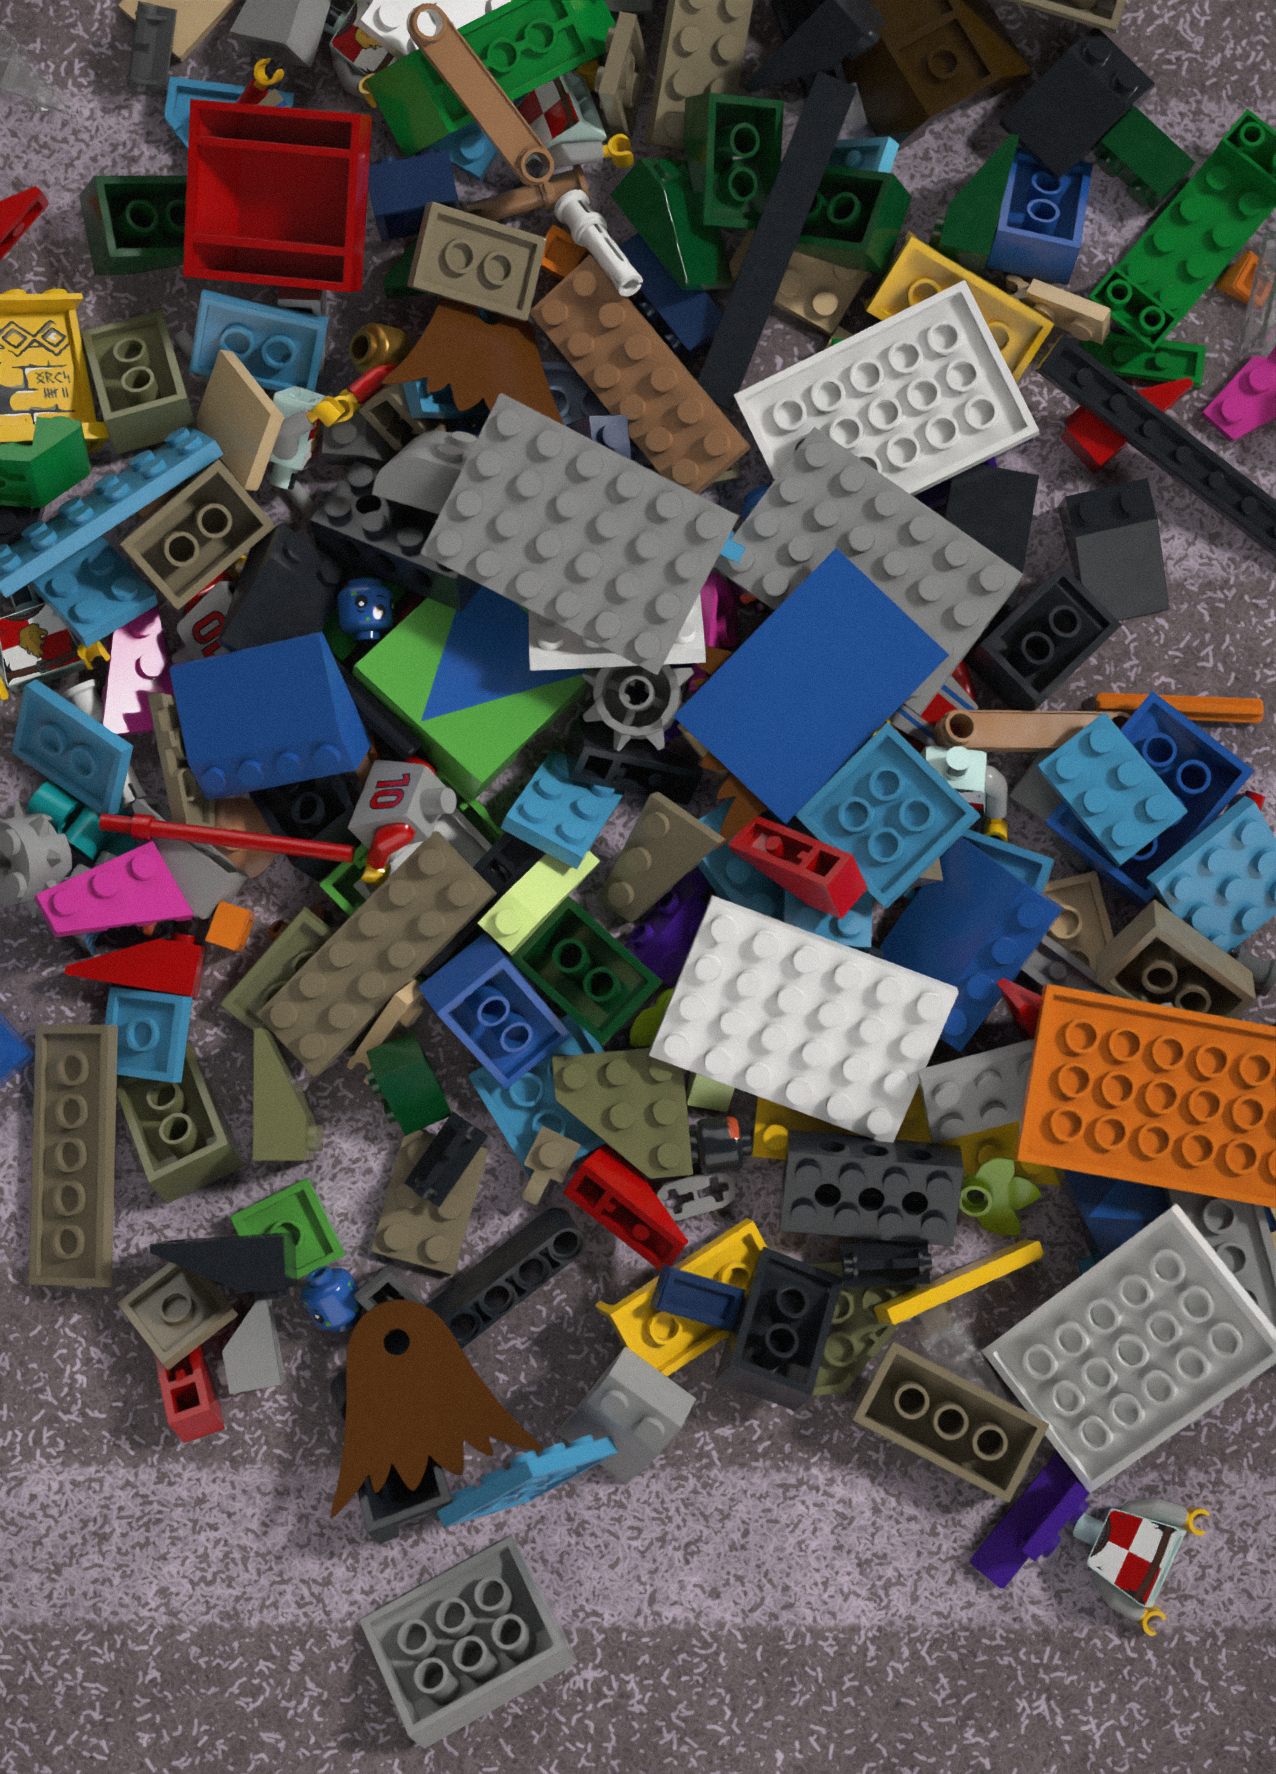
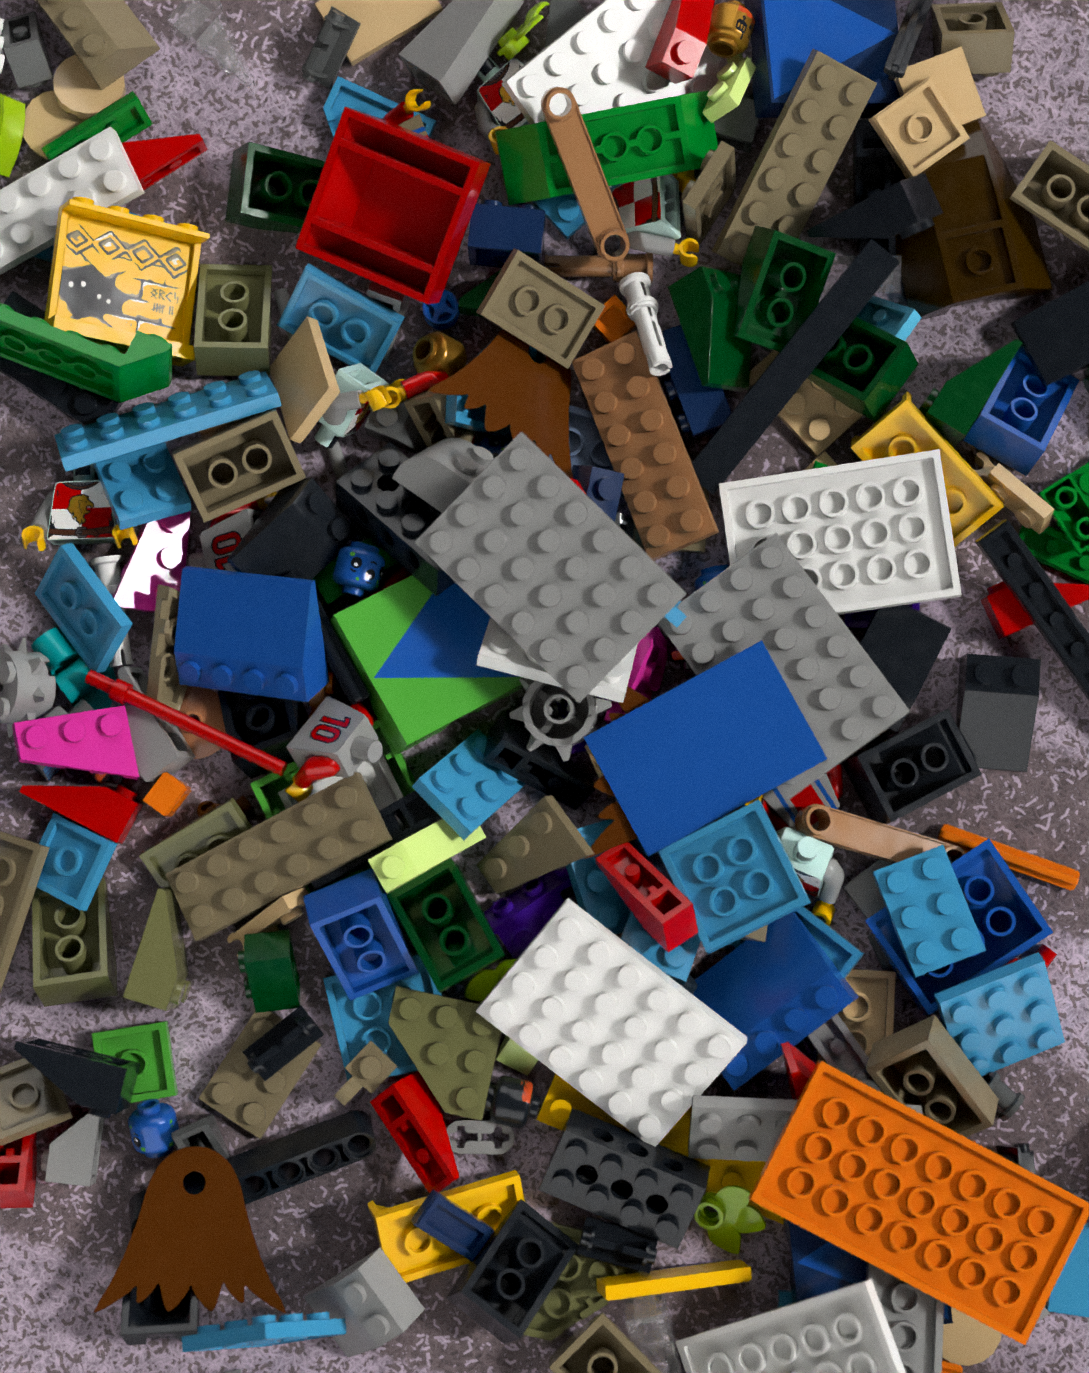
camera: 20 degrees right, 0 degrees up
none -> blue wheel [422,290,459,331]

